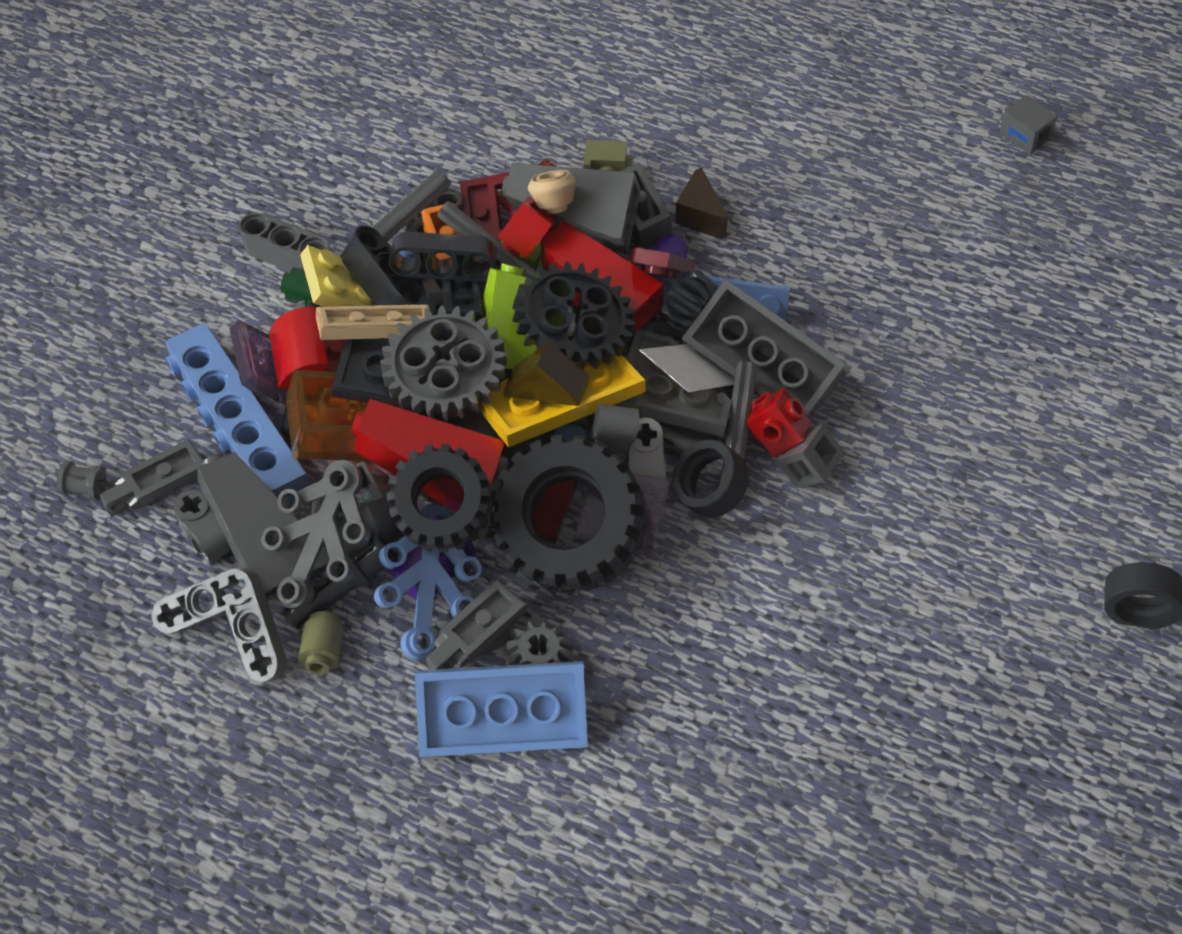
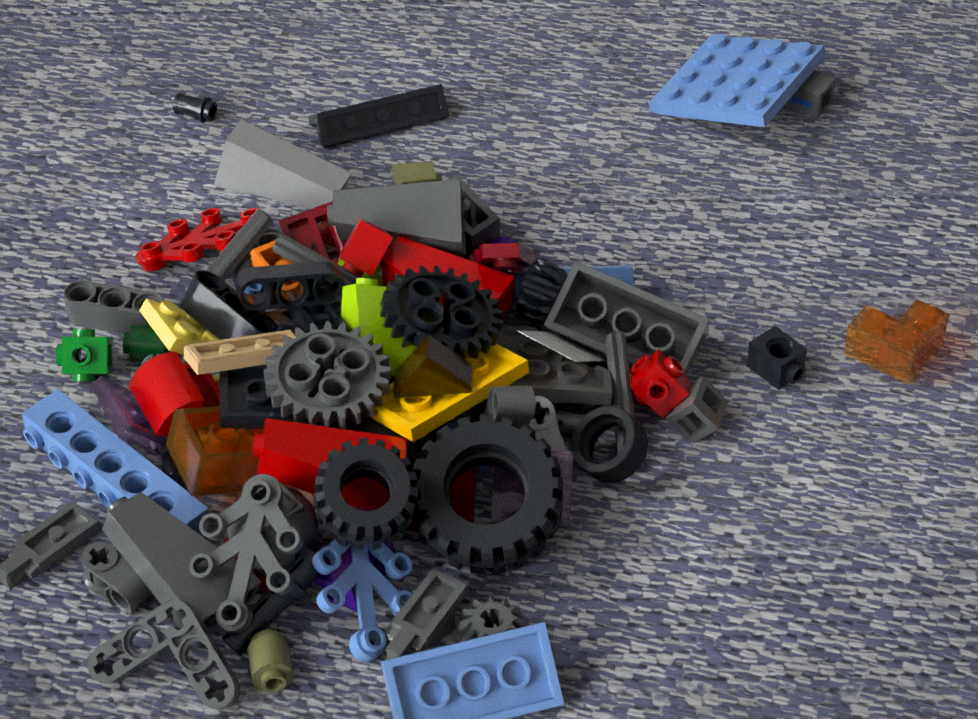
camera: 15 degrees left, 10 degrees down
tan cone [528,170,577,214] -> none
dark brown slope [675,168,728,239] -> none
none -> green brick [56,329,113,381]
none -> red plant [135,208,259,271]
none -> black pin [173,93,217,123]
none -> light grey slope [214,119,352,209]
none -> black fence [308,84,449,147]
none -> medium blue plate [648,34,826,127]
none -> black brick [747,326,807,390]
none -> clear orange brick [844,299,949,385]

